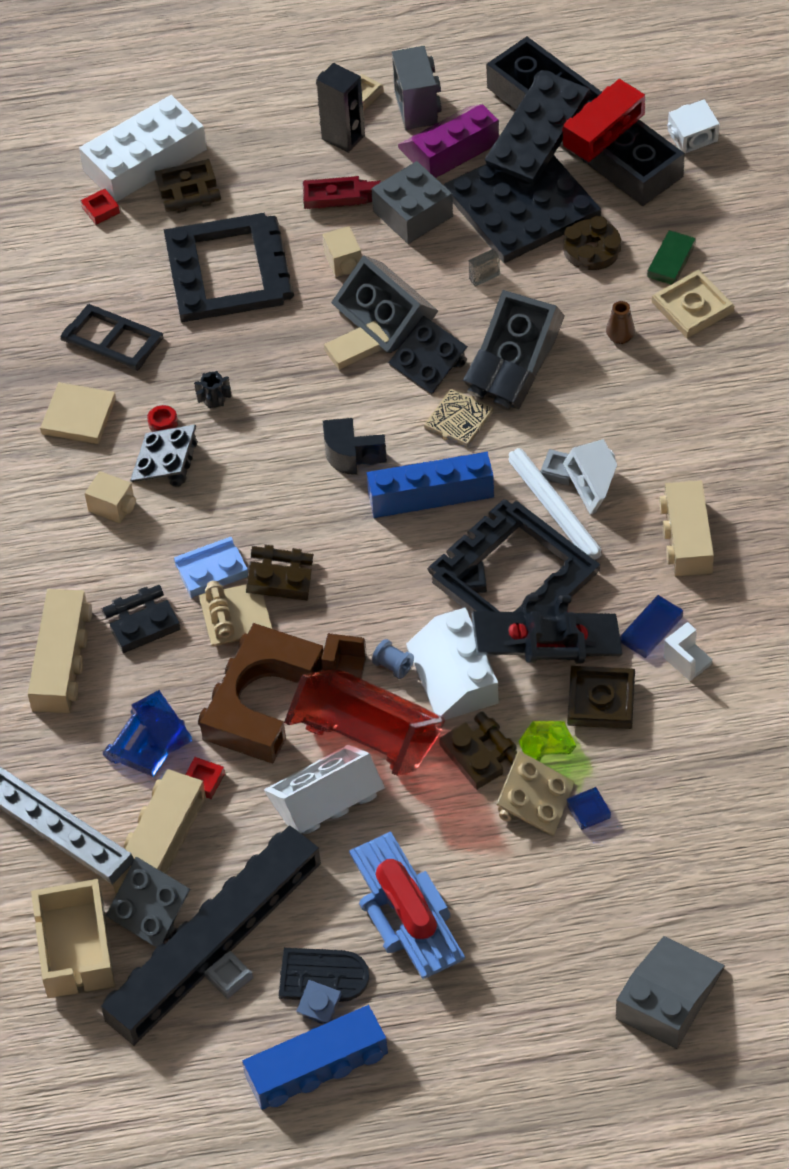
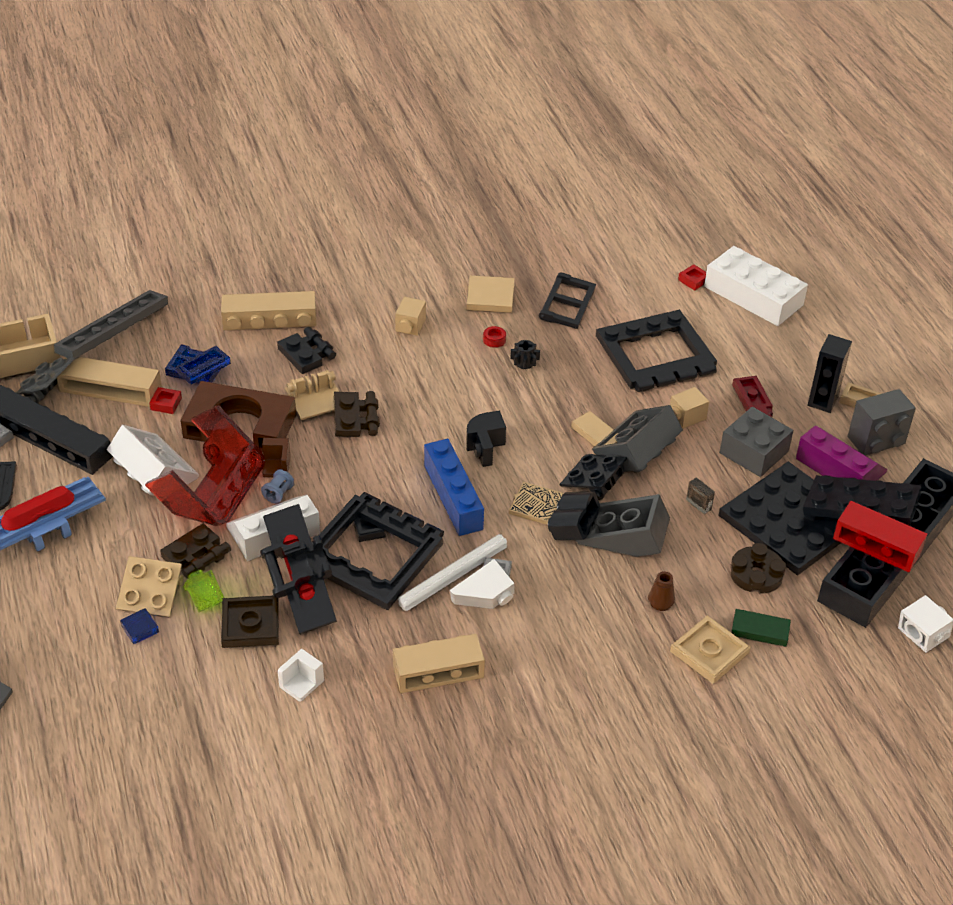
camera: 75 degrees right, 10 degrees down
black hinge [130,424,198,487] -> none
dark brown plate [154,159,221,213] -> none
light blue plate [174,537,248,598] -> none
clear blue tile [620,595,683,658] -> none

